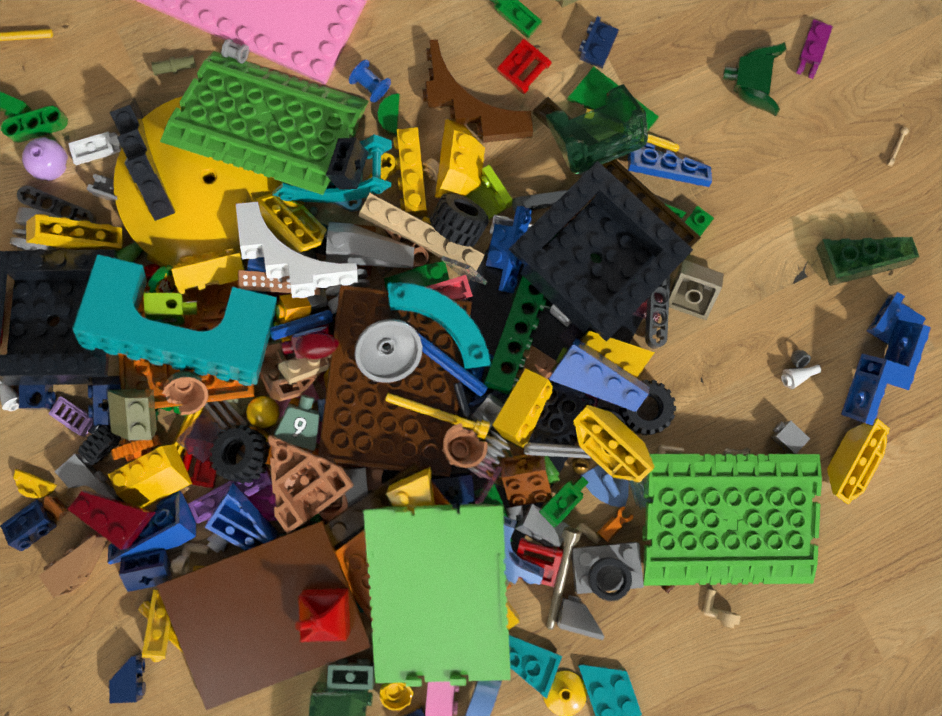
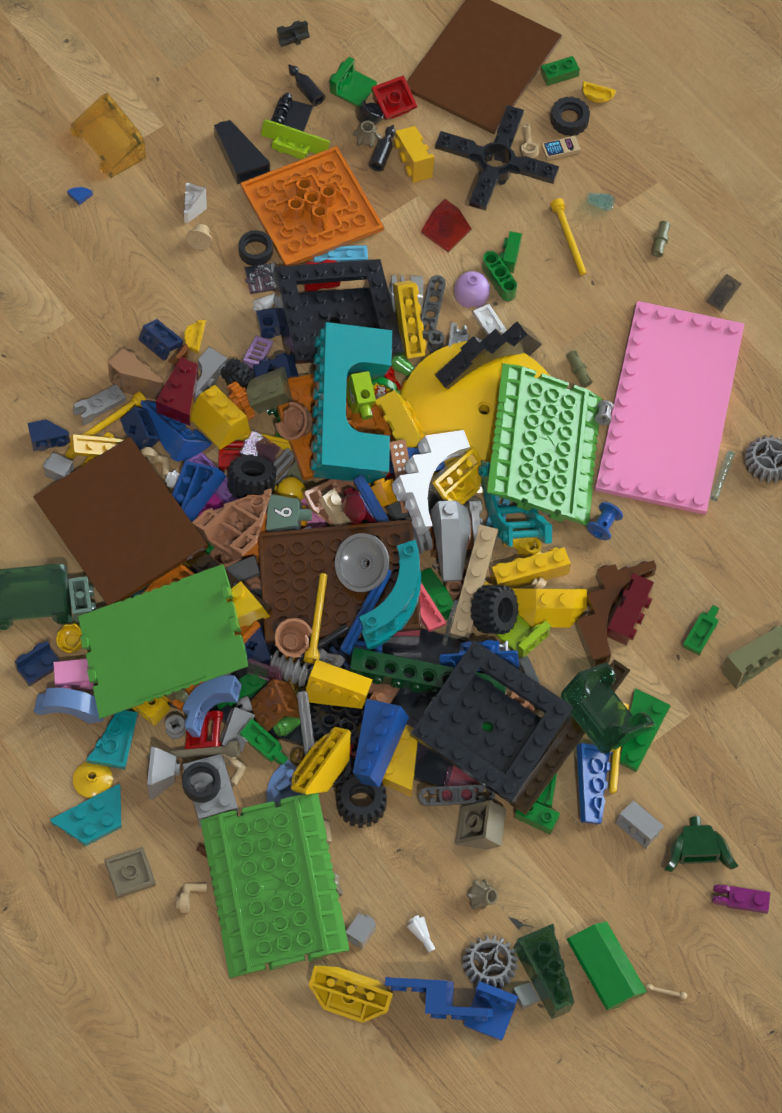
camera: 75 degrees right, 20 degrees down
red piece [295,589,350,642] -> none
black brick [326,138,369,190] -> none
green tile [377,93,400,136] -> none
red plate [497,38,552,95] -> none
dark blue bracket [579,16,619,69] -> none
orange bar [597,506,634,542] -> none
dark grey hinge [791,350,811,368] -> none
none -> light grey brick [43,453,74,481]
none -> yellow piece [68,391,146,447]
none -> light grey plate [73,384,126,425]
none -> dark tan tile [104,847,156,898]
none -> light grey wheel [165,715,186,739]
none -> dark grey bush [427,330,445,353]
none -> light grey gear [462,935,518,988]
none -> dark tan rock [467,879,498,910]
none -> white hinge [468,501,483,552]
none -> light grey slope [512,982,540,1010]
none -> green slope [566,921,647,1011]
none -> dark red wedge [607,573,654,646]
none -> light grey hinge [615,801,664,849]

